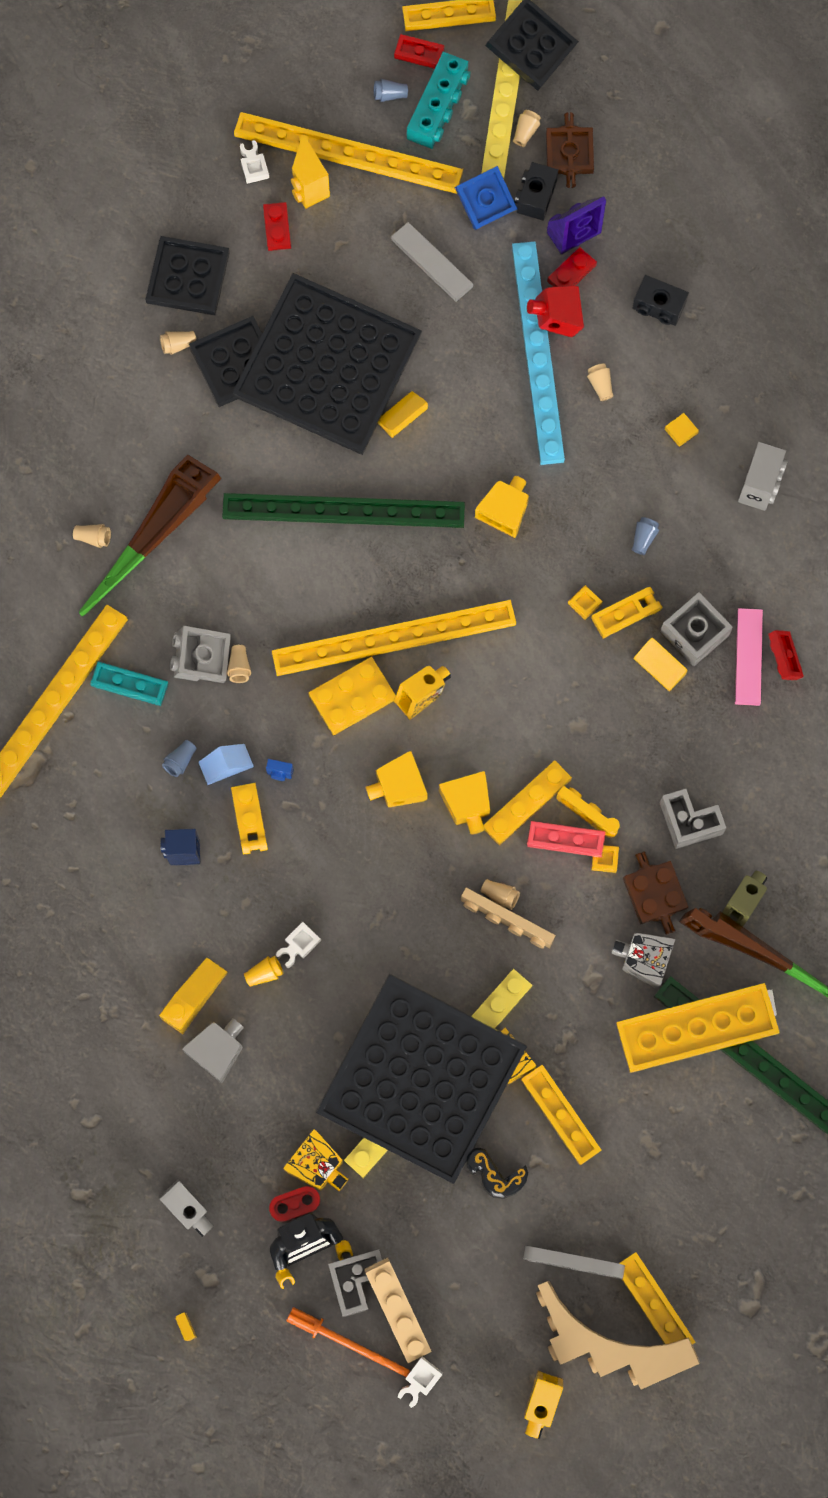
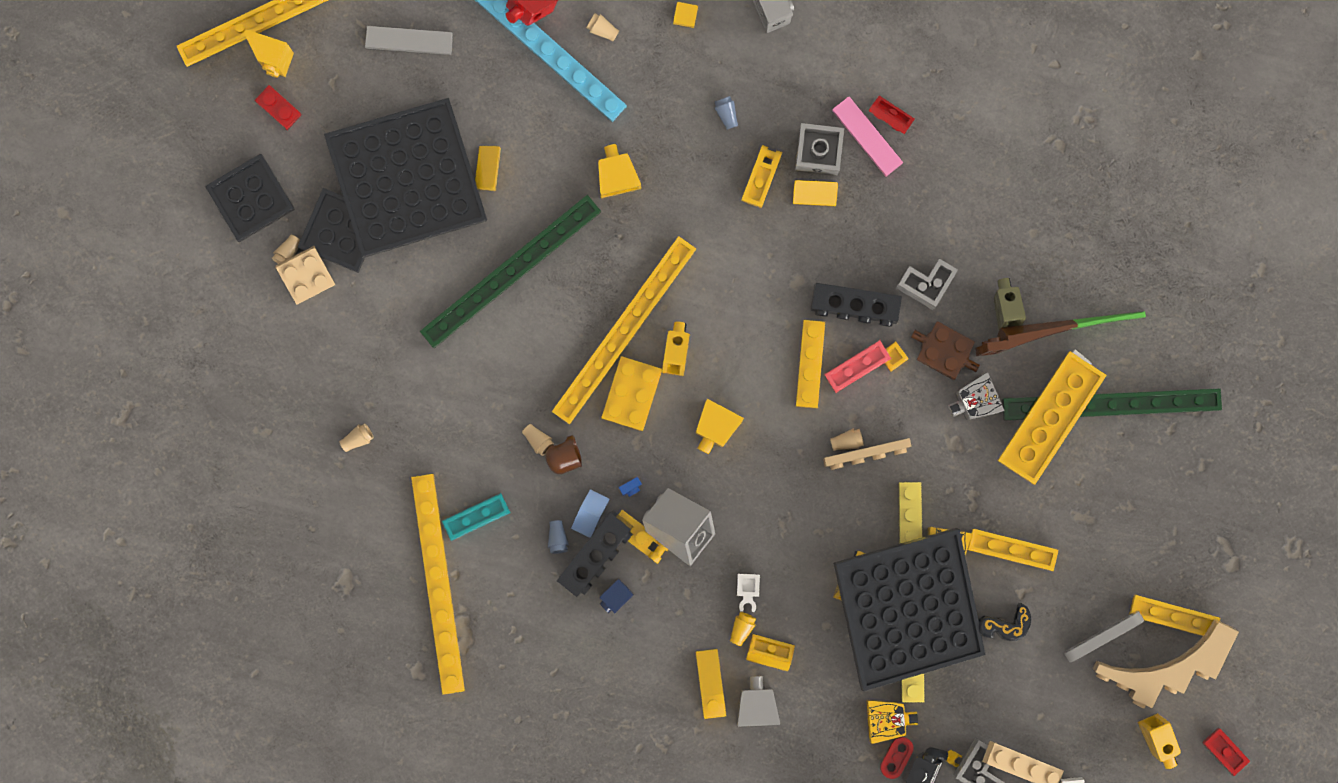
camera: 45 degrees left, 10 degrees up
reddish brown plate [79,454,221,617] -> none
light grey plate [170,626,231,683] -> none
white plate [240,140,269,184] -> none
yellow torso [439,771,490,834] -> none
yellow plate [556,786,620,838] -> none
yellow tile [568,585,603,620] -> none
none -> tan plate [276,246,335,305]
none -> reddish brown helmet [545,435,582,474]
none -> black brick [557,510,633,597]
none -> light grey slope [642,488,715,566]
none -> yellow slope [746,634,795,671]
none -> black brick [811,283,902,327]
none -> red plate [1202,728,1250,776]

